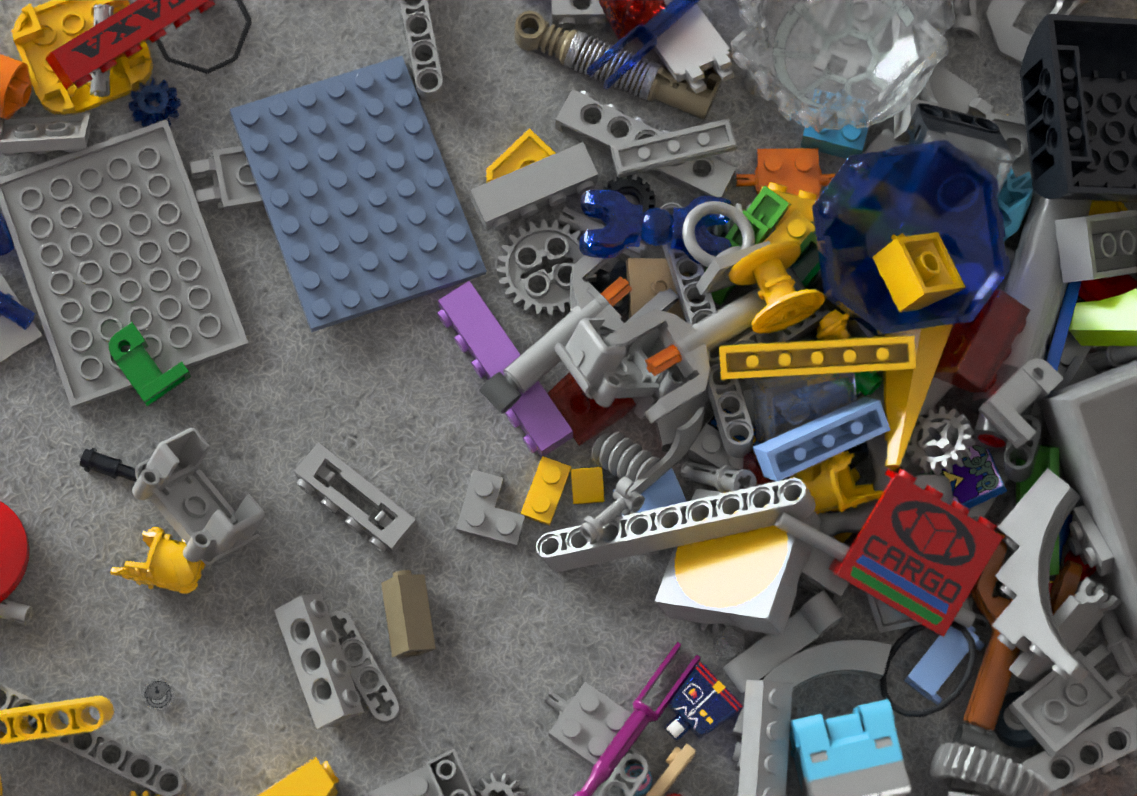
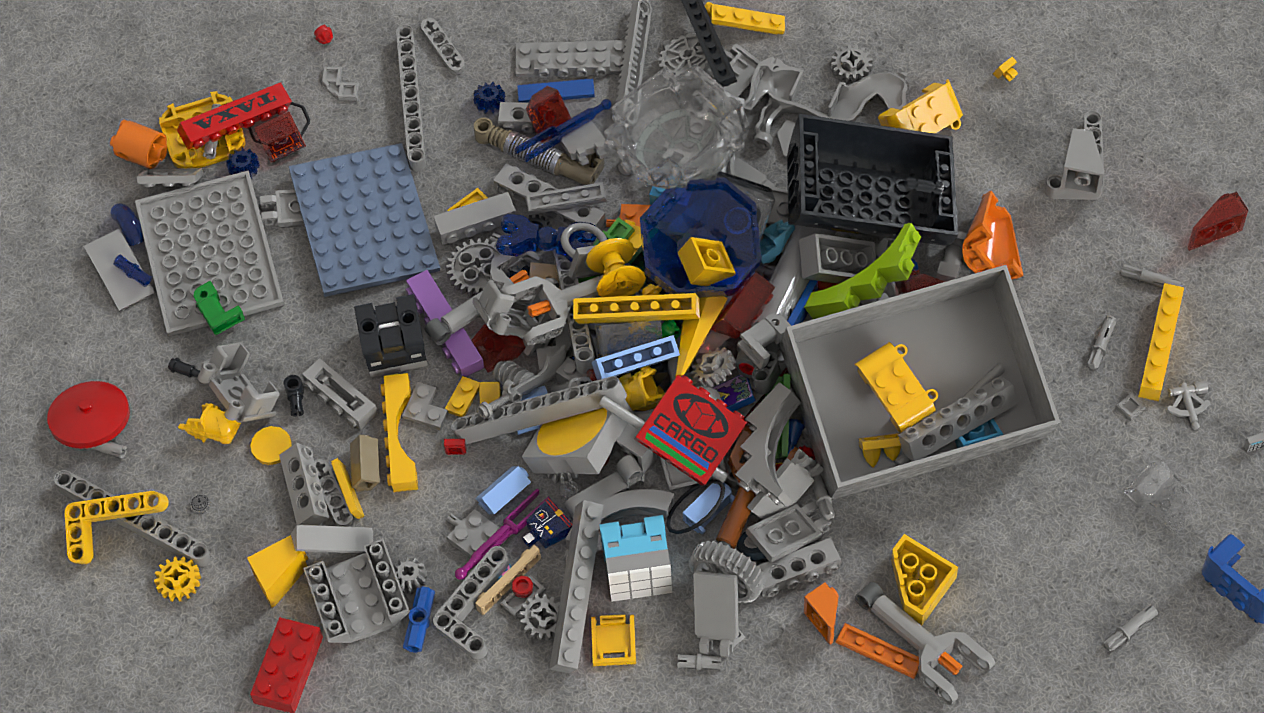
camera: 10 degrees right, 15 degrees down
light grey plate [1068,504,1114,576] -> none
none -> yellow tile [250,426,292,465]
none -> clear red slope [254,112,306,163]
none -> black pin [283,375,304,417]
none -> light grey slope [291,525,373,553]
none -> yellow tile [331,458,364,519]
none -> black piece [354,294,428,378]
none -> yellow arch [381,373,418,492]
none -> red tile [444,439,467,455]
none -> light blue brick [475,466,531,514]

